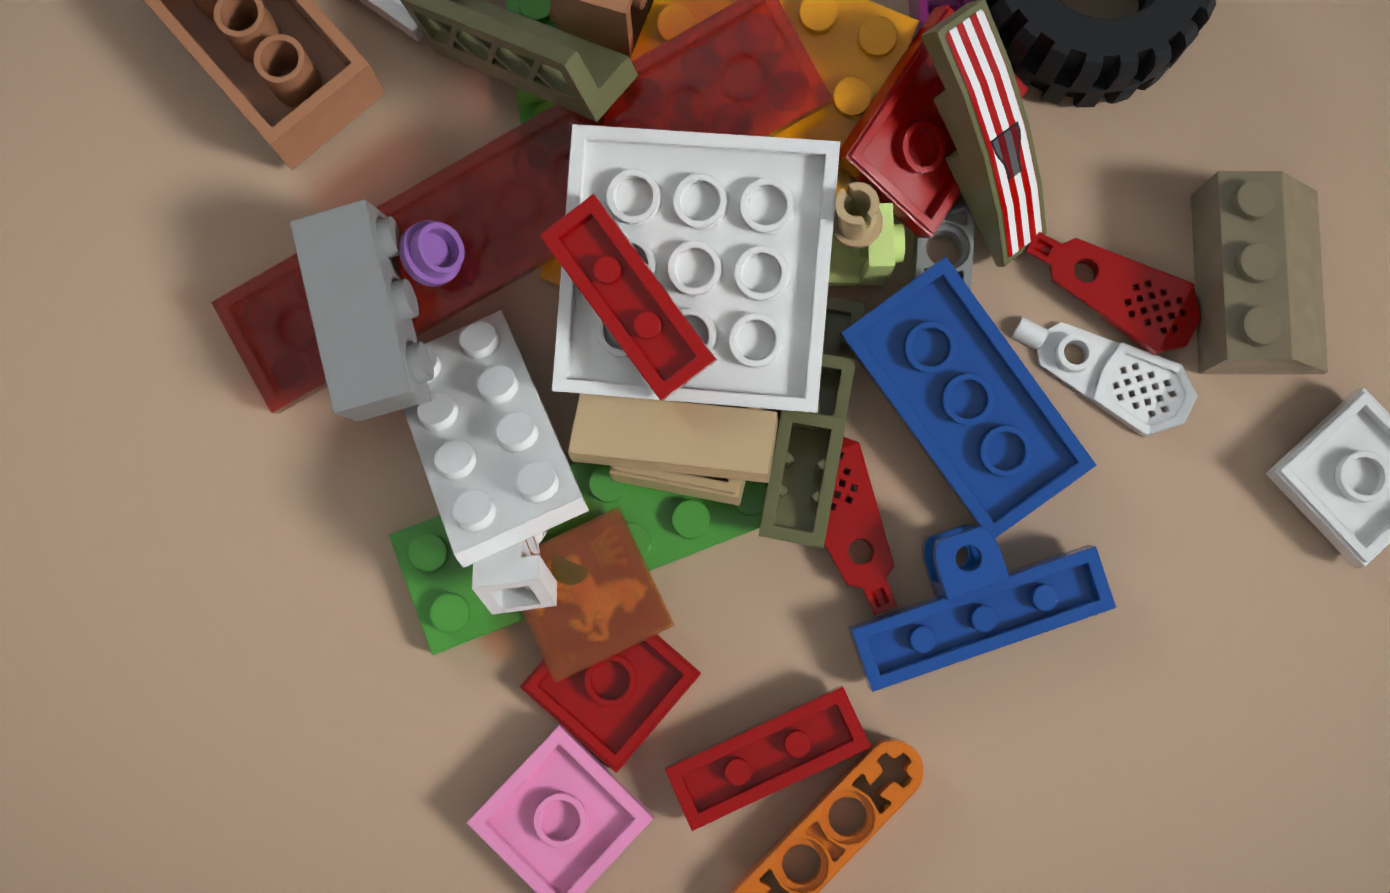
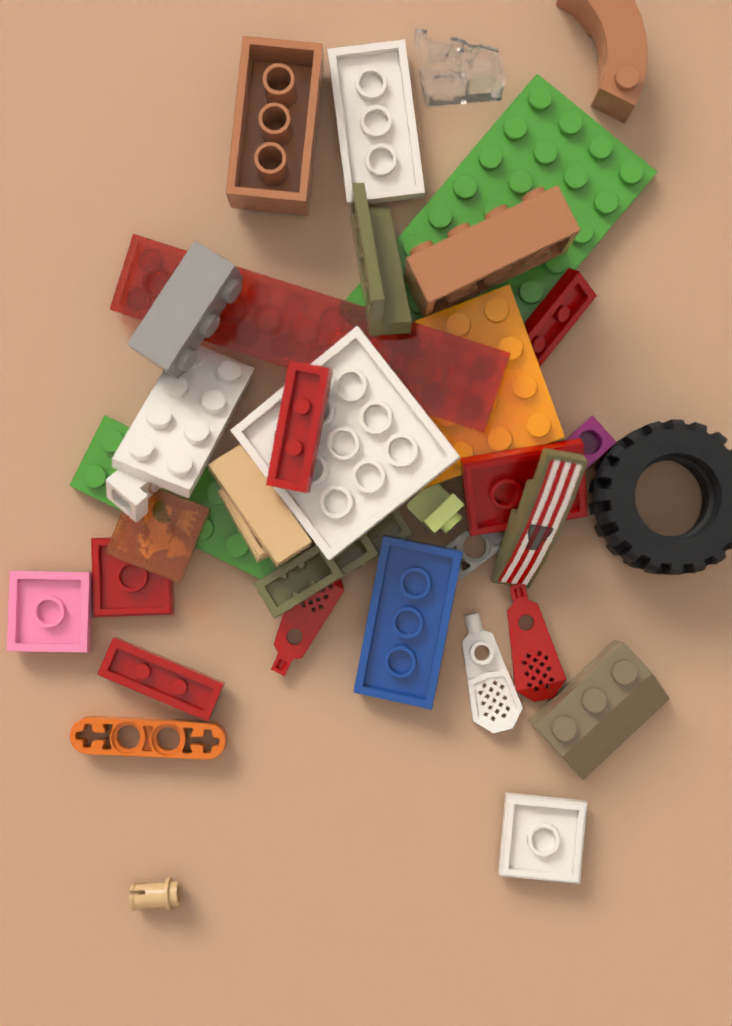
camera: 50 degrees right, 5 degrees up
medium lavender plate [399,220,465,287] -> none
tan pin [833,182,883,248] -> none
blue plate [848,524,1117,692] -> none

